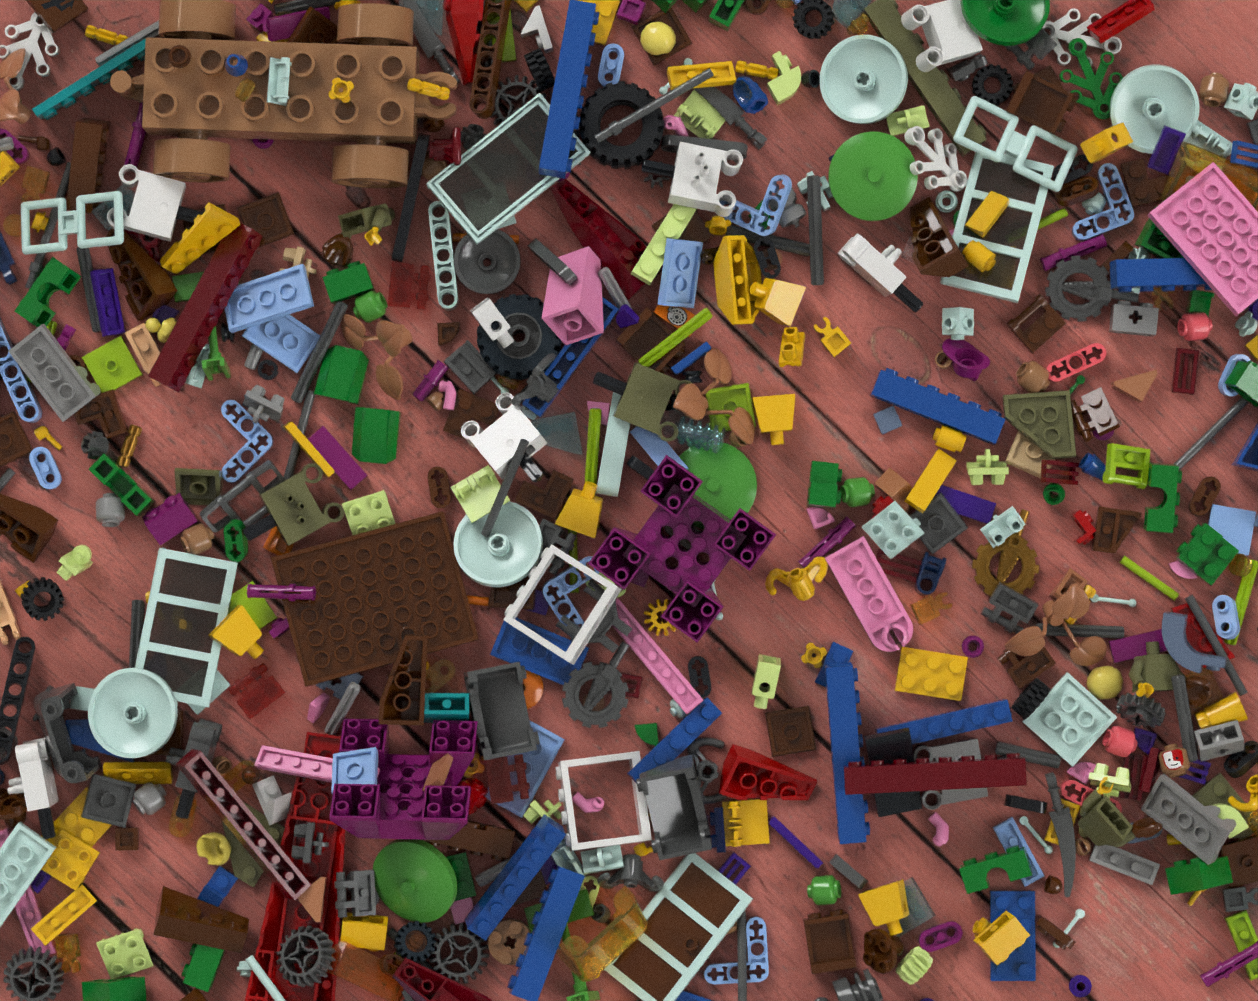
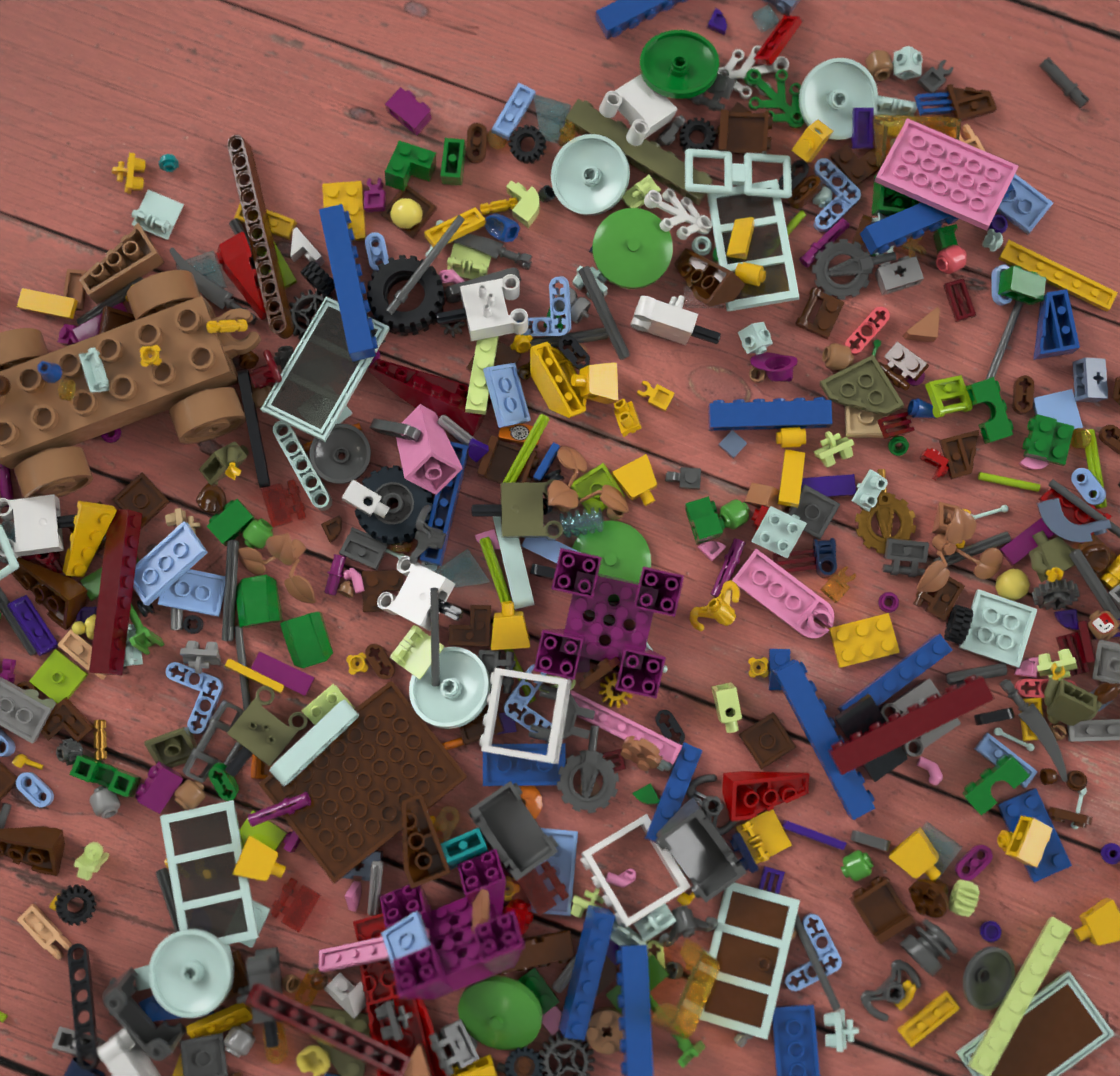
camera: 20 degrees left, 5 degrees down
coral head [1102,726,1138,758] -> none
none -> light aqua beam [269,699,359,786]
none -> yellow plate [346,652,369,675]
none -> reddish brown plate [579,656,621,690]
none -> nougat plate [621,736,663,771]
none -> dark grey plate [665,467,701,490]
none -> reddish brown plate [1066,770,1087,791]

